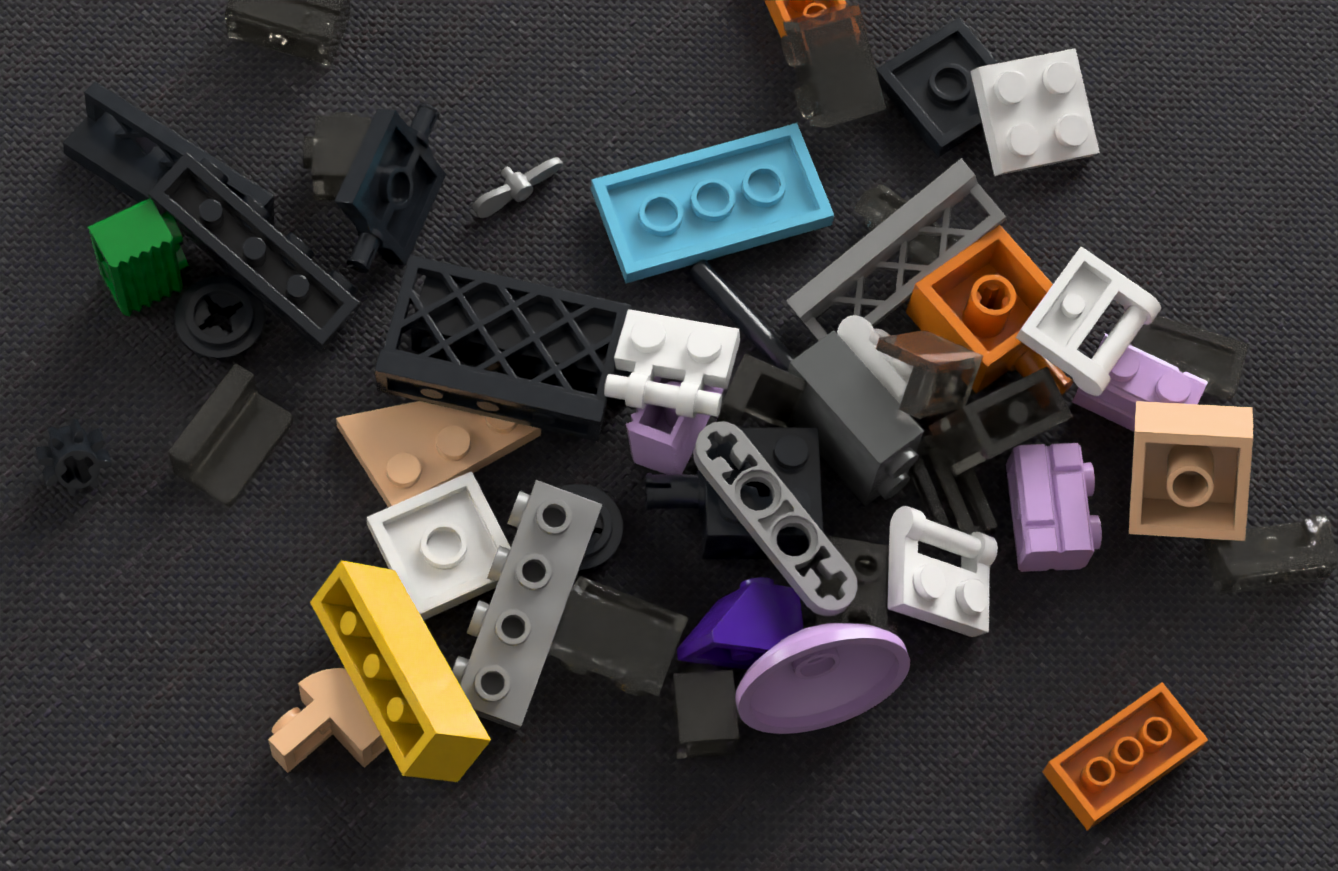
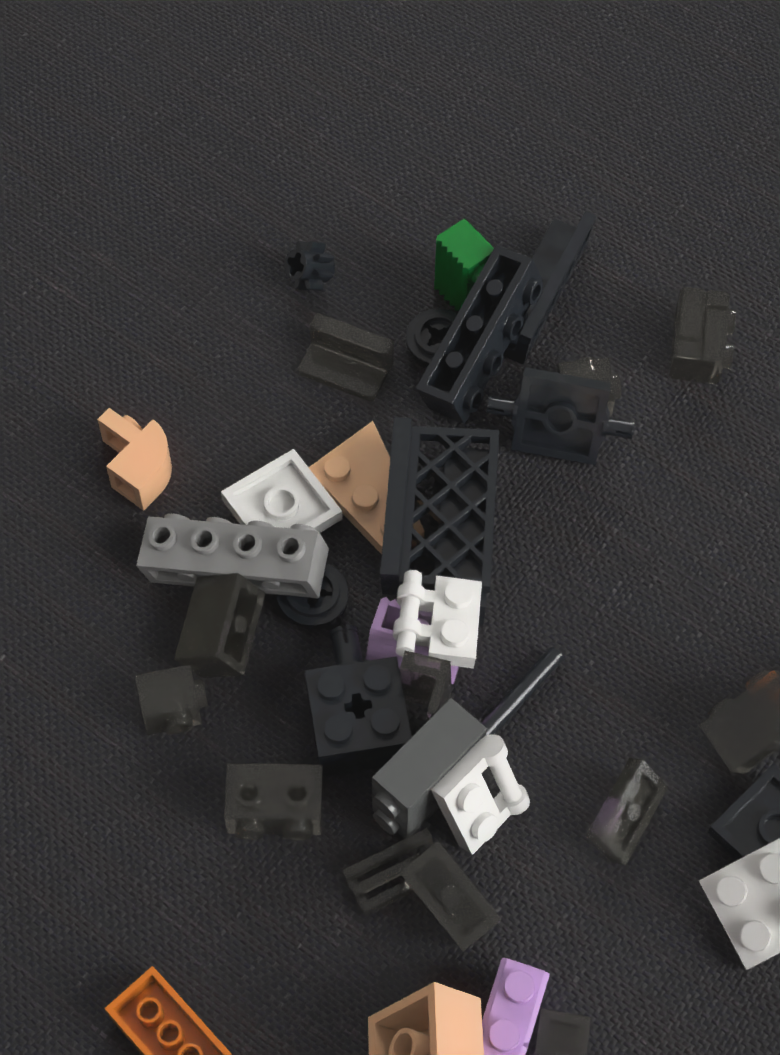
camera: 90 degrees right, 5 degrees down
yellow brick [310,560,491,782] -> none
light grey piece [472,157,563,218] -> none
medium azure plate [591,123,834,283] -> none
dark purple slope [677,577,804,670] -> none
light grey beam [693,421,858,616] -> none
lavender dish [735,623,910,734] -> none
light grey fence [786,158,1007,341] -> none
clear smoke panel [876,330,983,419] -> none
white plate [888,506,998,637] -> none
orange brick [906,225,1073,406] -> none
lavender brick [1006,443,1102,572] -> none
white plate [1015,247,1161,396] -> none

